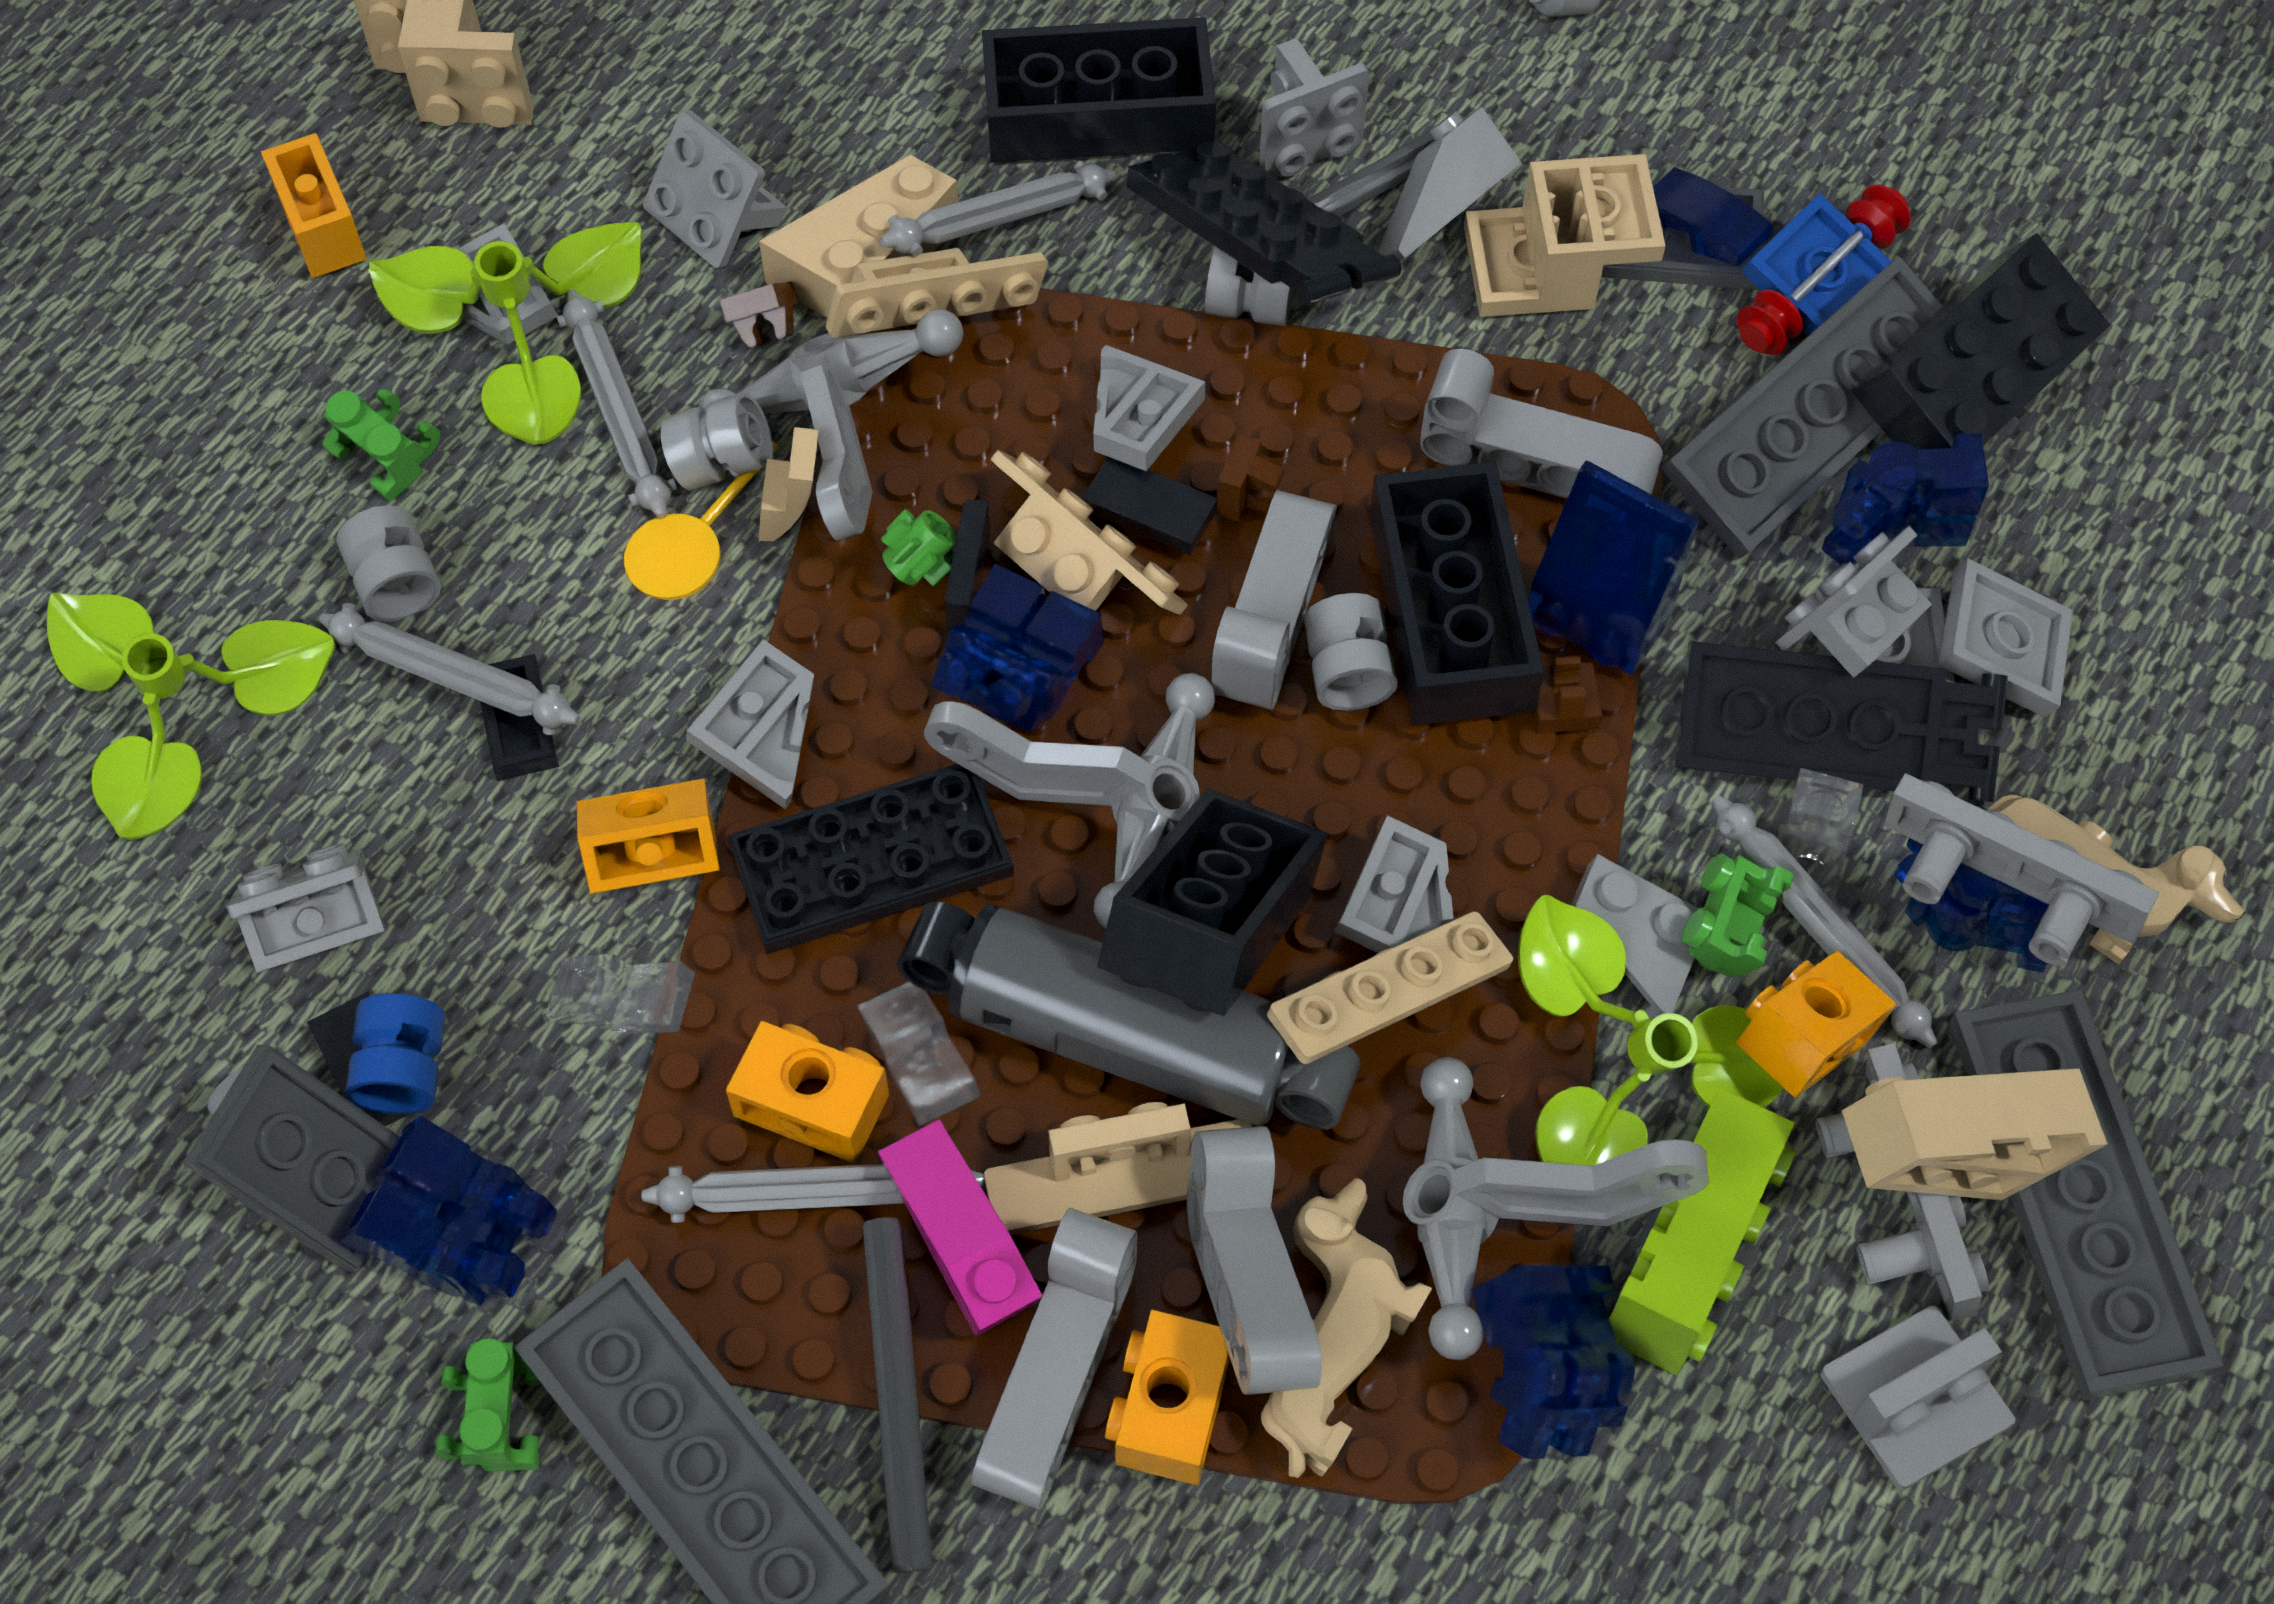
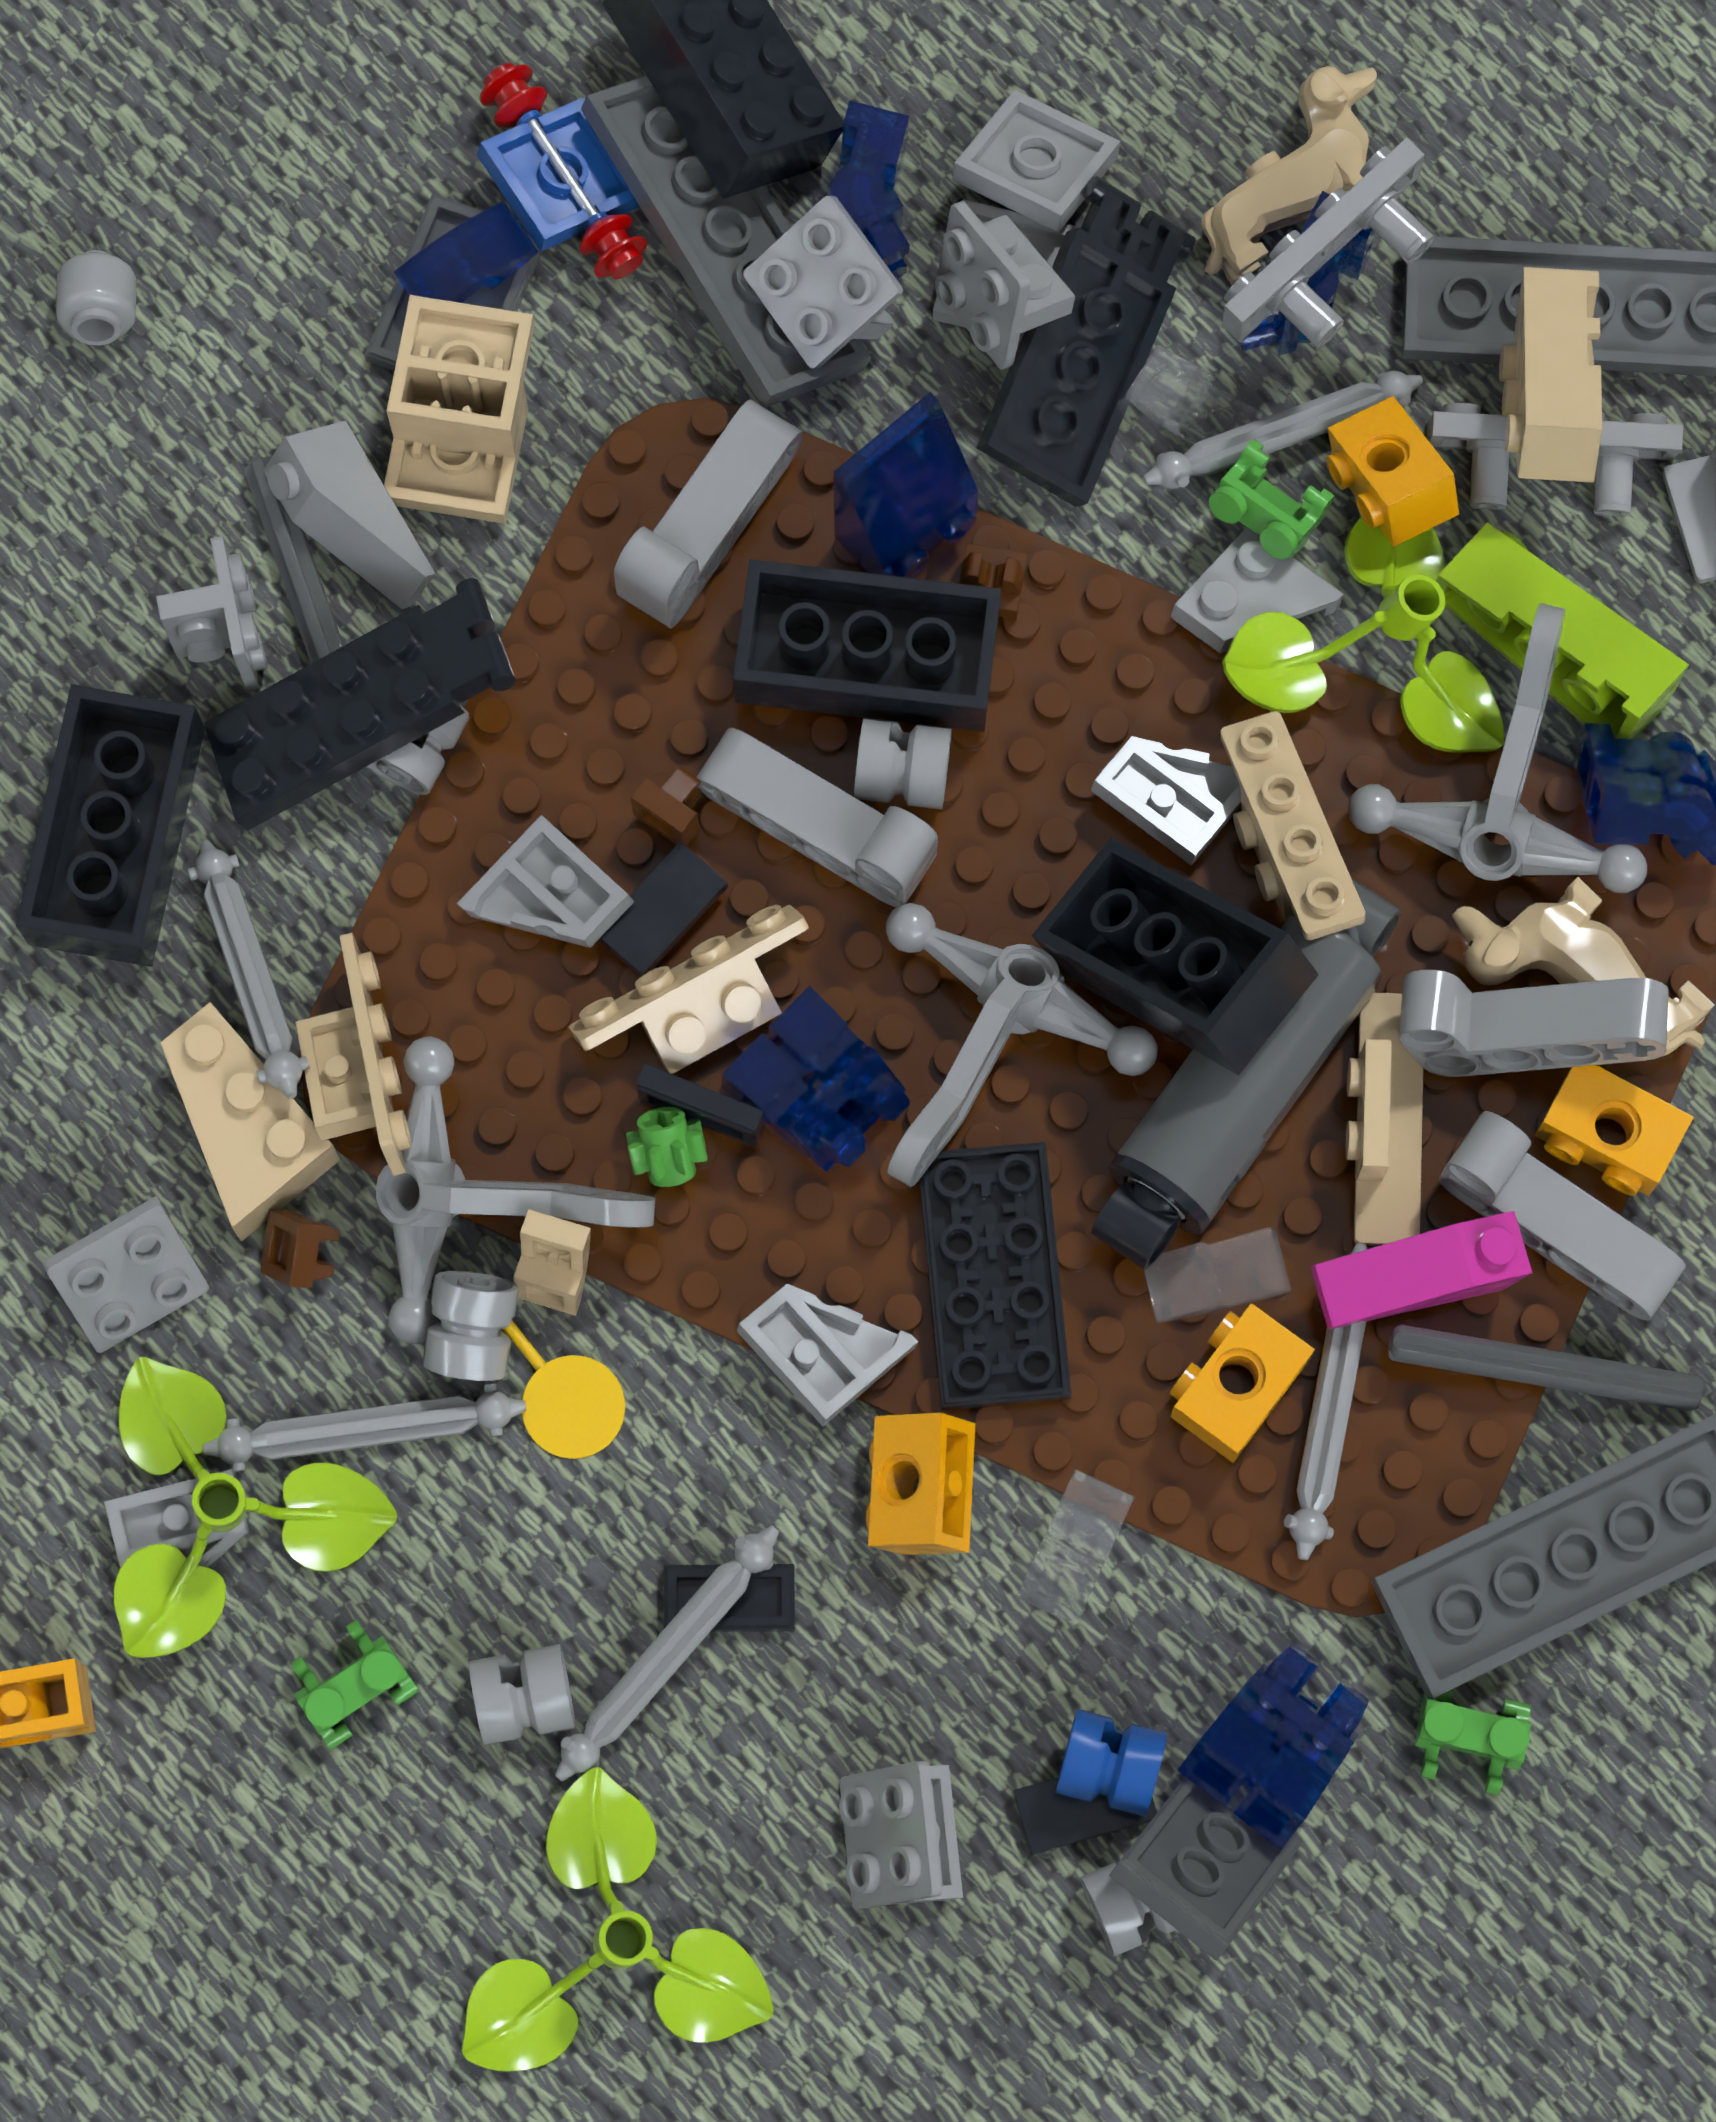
camera: 75 degrees left, 15 degrees up
none -> light grey bracket [743,195,903,368]

